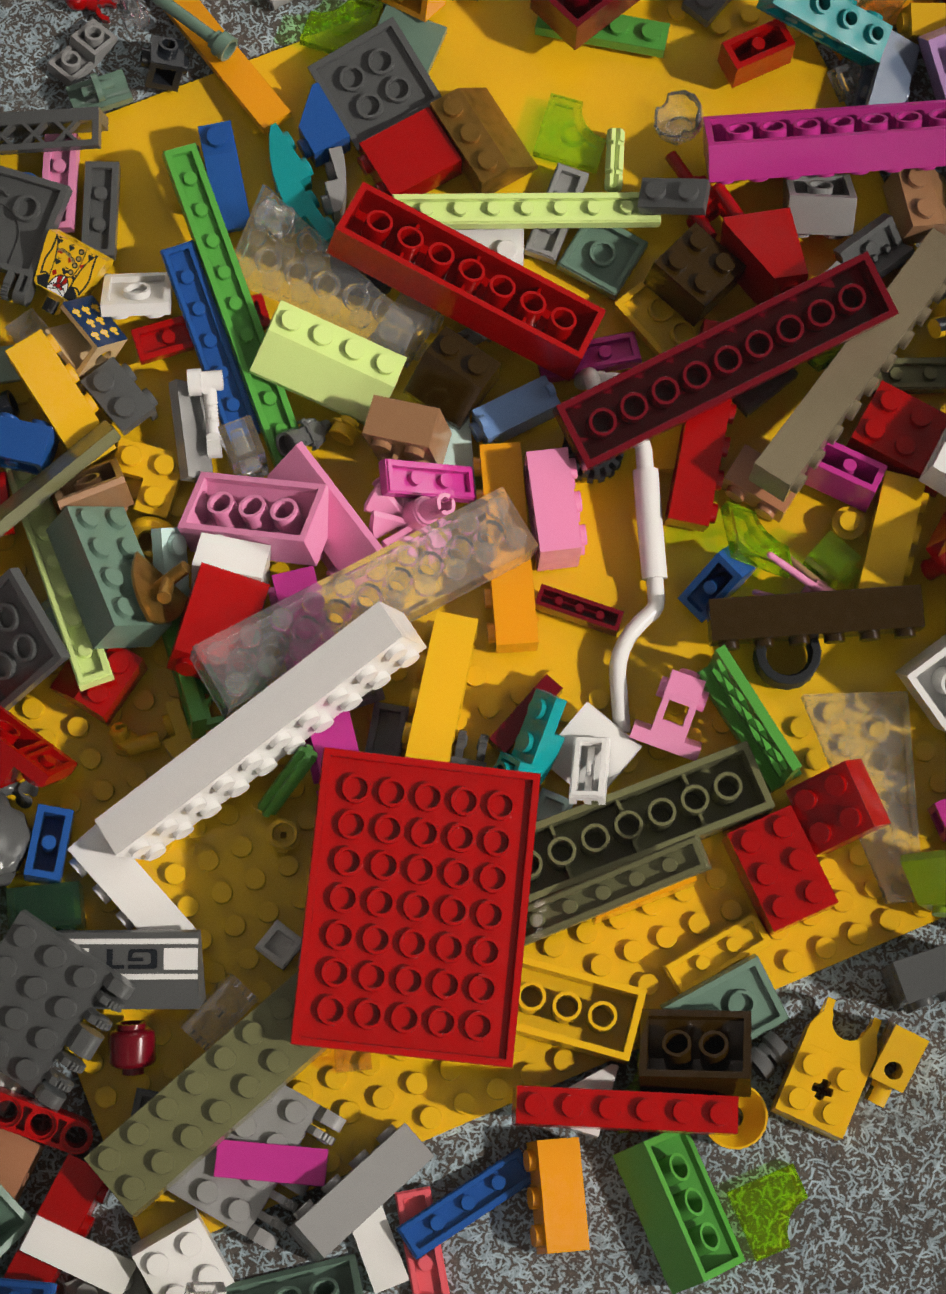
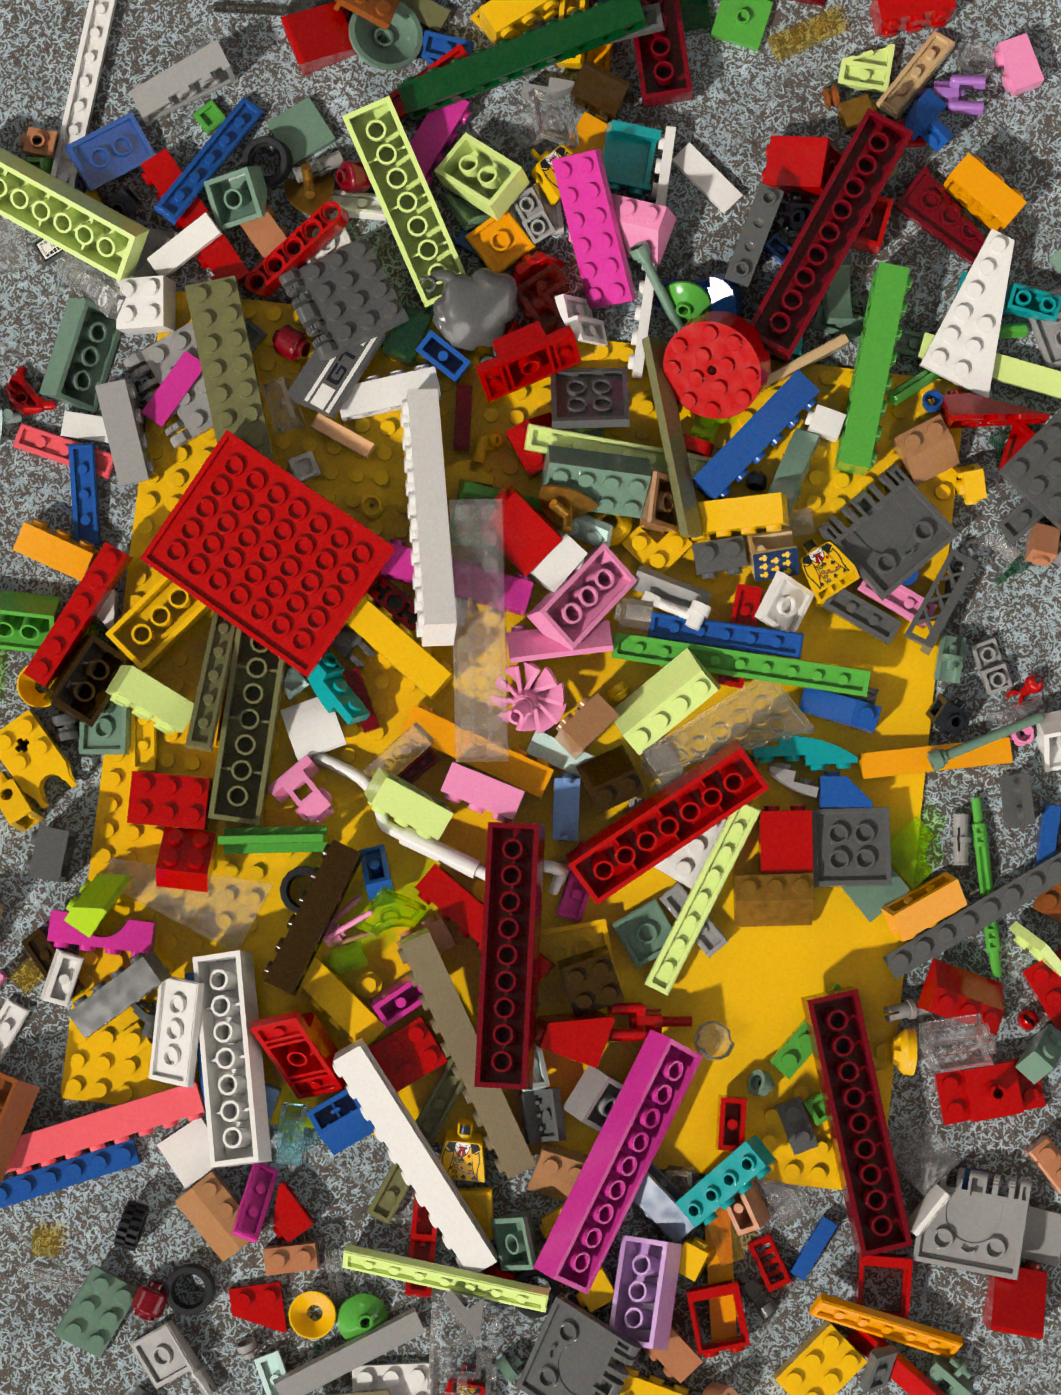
camera: 125 degrees right, 10 degrees up
clear wheel [254,197,295,239] -> none
bright green axle [258,744,318,817] -> none
dark grey piece [276,418,332,457] -> none
dark pink tile [378,459,476,503] -> none
clear neon green tile [533,93,606,174] -> none
white tile [569,737,611,805] -> none
yellowish green axle [604,128,625,192] -> none
dark grey plate [637,178,711,215] -> none
none -> yellowish green brick [105,665,194,734]
none -> light nougat piece [311,413,375,460]
none -> clear plate [363,722,435,780]
none -> yellowish green brick [364,766,454,840]
none -> red beam [367,575,416,631]
none -> dark red piece [453,385,473,451]
none -> sand green tile [747,1069,775,1097]

